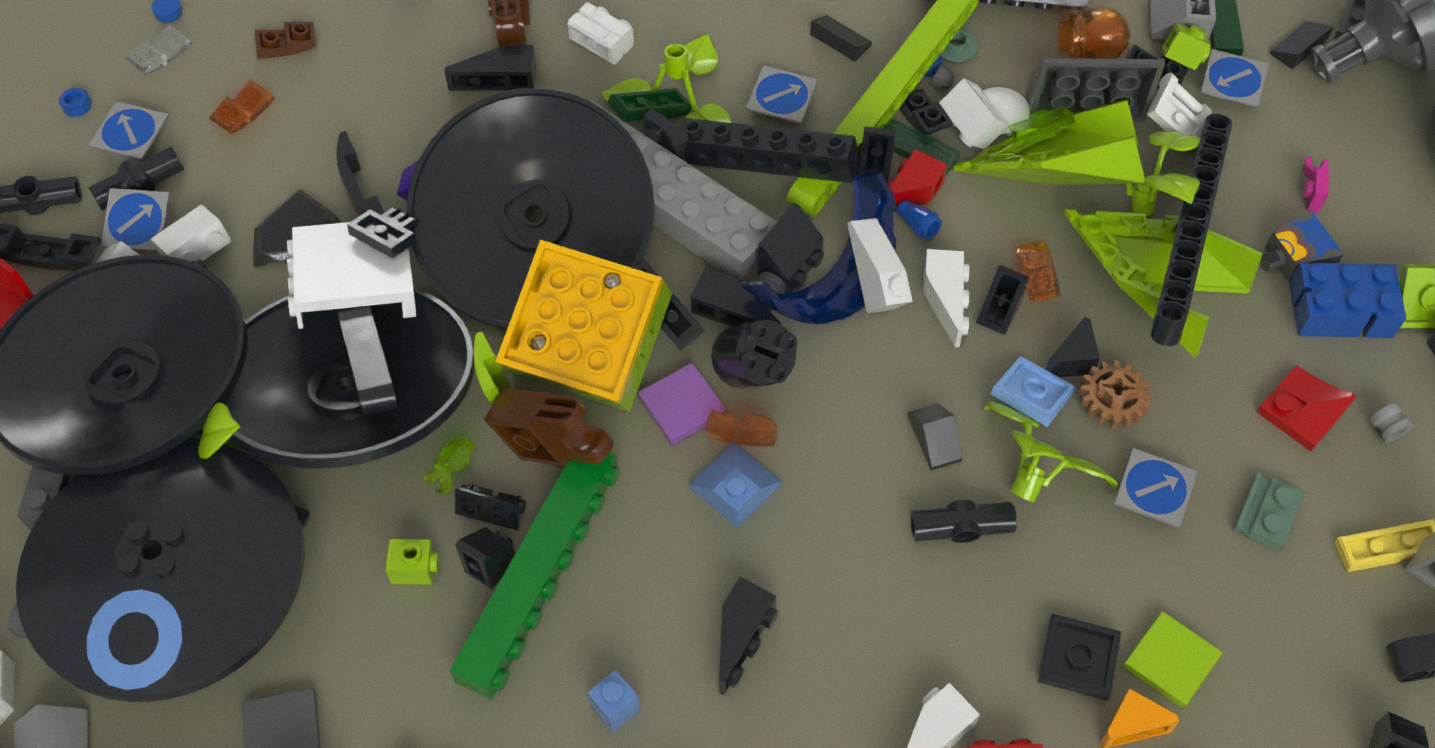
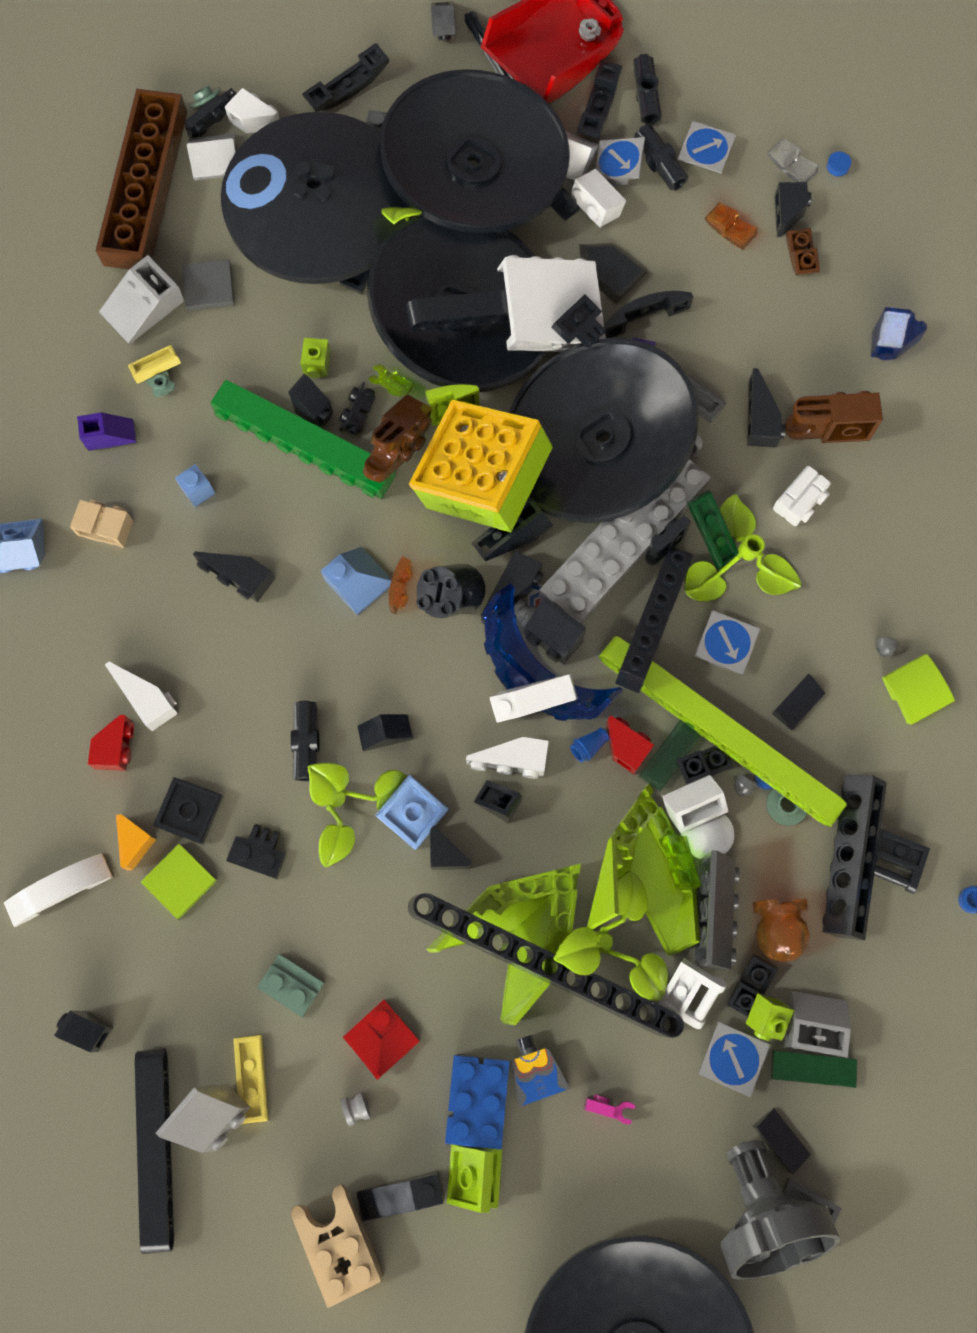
camera: 95 degrees right, 15 degrees up
blue tile [59,88,92,117] -> none
medium lavender tile [638,363,727,446] -> none
black slope [857,126,895,191] -> none
clear orange slope [1015,241,1061,302] -> none
medium nougat gear [1078,360,1152,429] -> none
piece [1114,448,1198,528] -> none
none -> black hinge [226,824,286,879]
none -> black slope [774,182,812,237]

